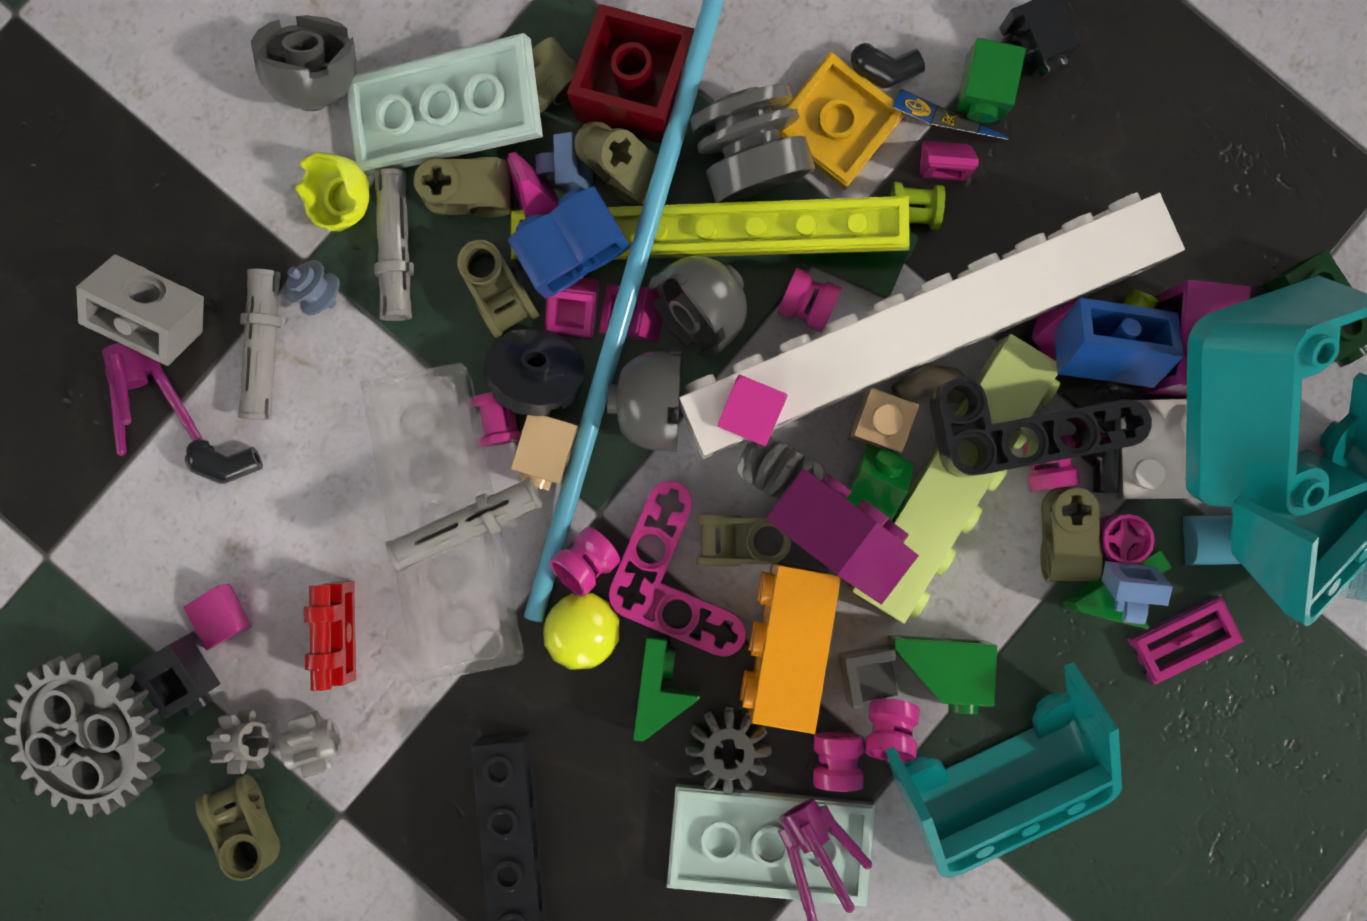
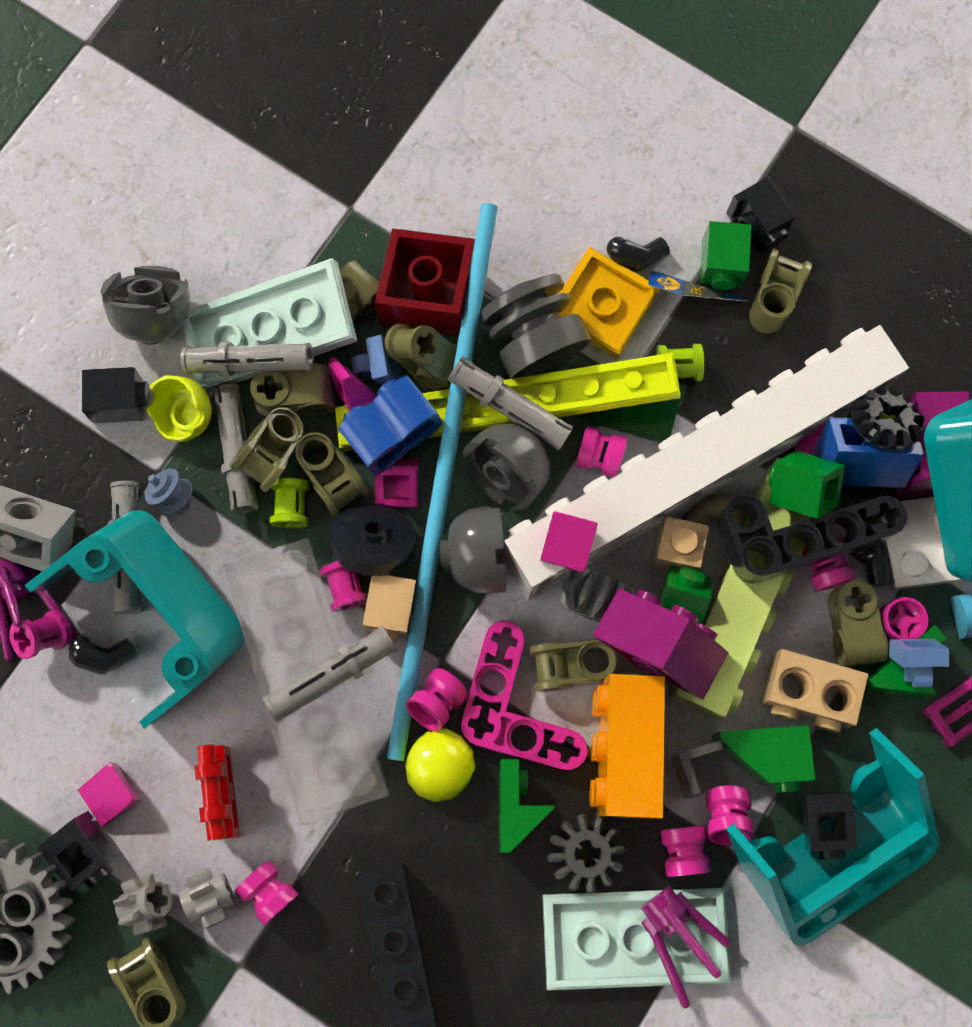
camera: 15 degrees left, 10 degrees down
dark pink slope [599,285,662,342] -> none
dark pink slope [919,141,979,181] -> none
none -> dark pink bush [9,610,72,659]
none -> teal windscreen [25,510,245,729]
none -> black brick [82,367,150,423]
none -> light grey pin [180,342,314,376]
none -> olive piece [229,407,304,492]
none -> dark pink wheel [234,860,299,926]
none -> lime bush [270,478,310,528]
none -> light grey pin [447,356,573,450]
none -> olive piece [749,248,812,334]
none -> tan brick [760,649,868,733]
none -> green brick [769,451,845,519]
none -> black brick [799,792,858,859]
none -> black gear [851,387,925,451]

